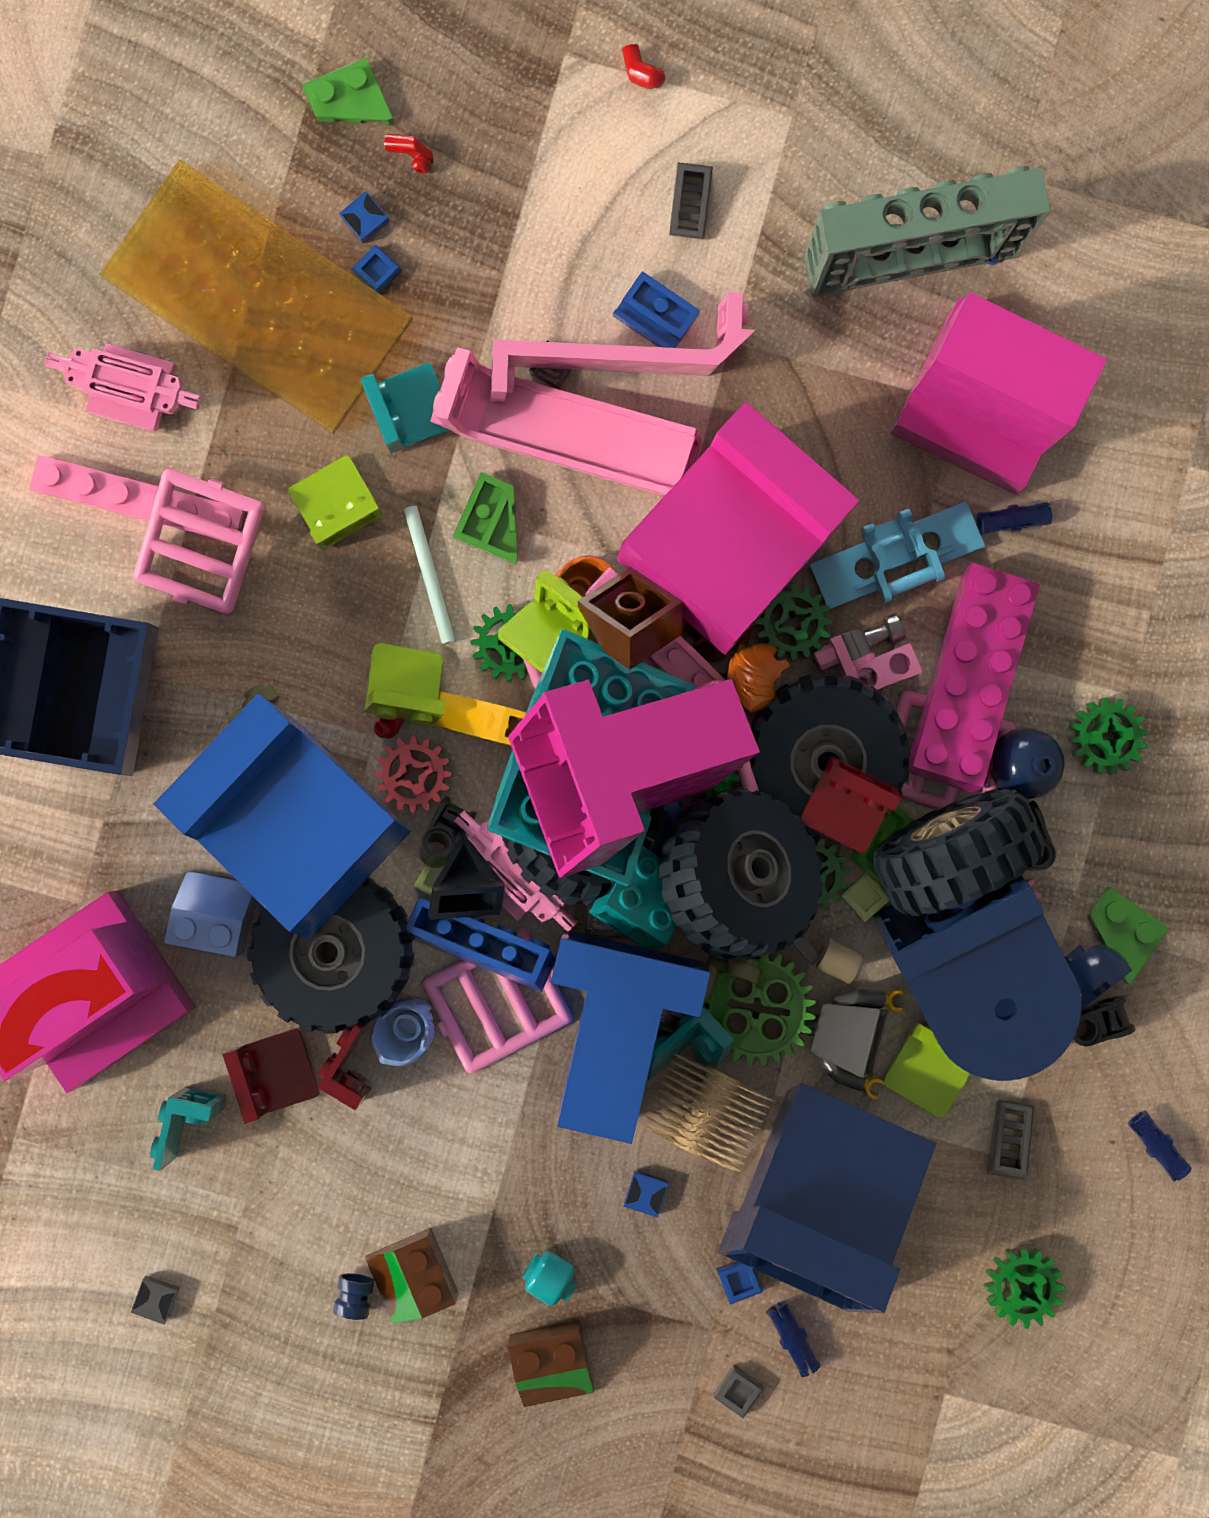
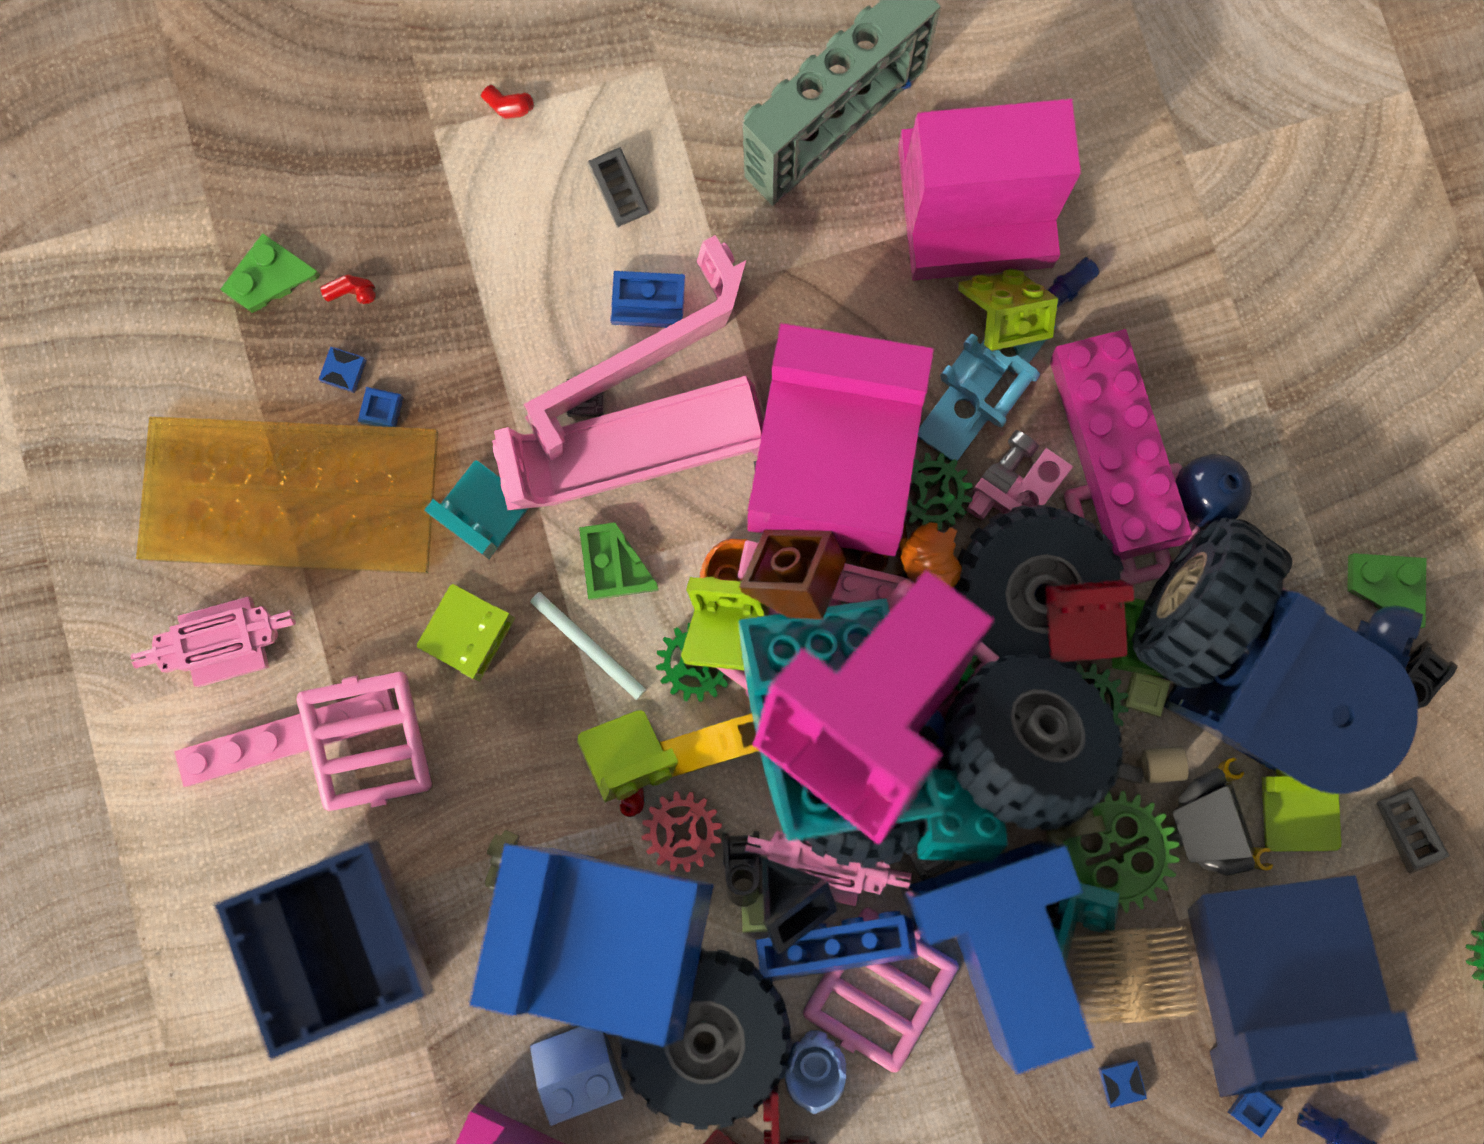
camera: 25 degrees left, 5 degrees down
green gear [1067,698,1149,775] -> none
none -> lime bracket [958,269,1058,351]

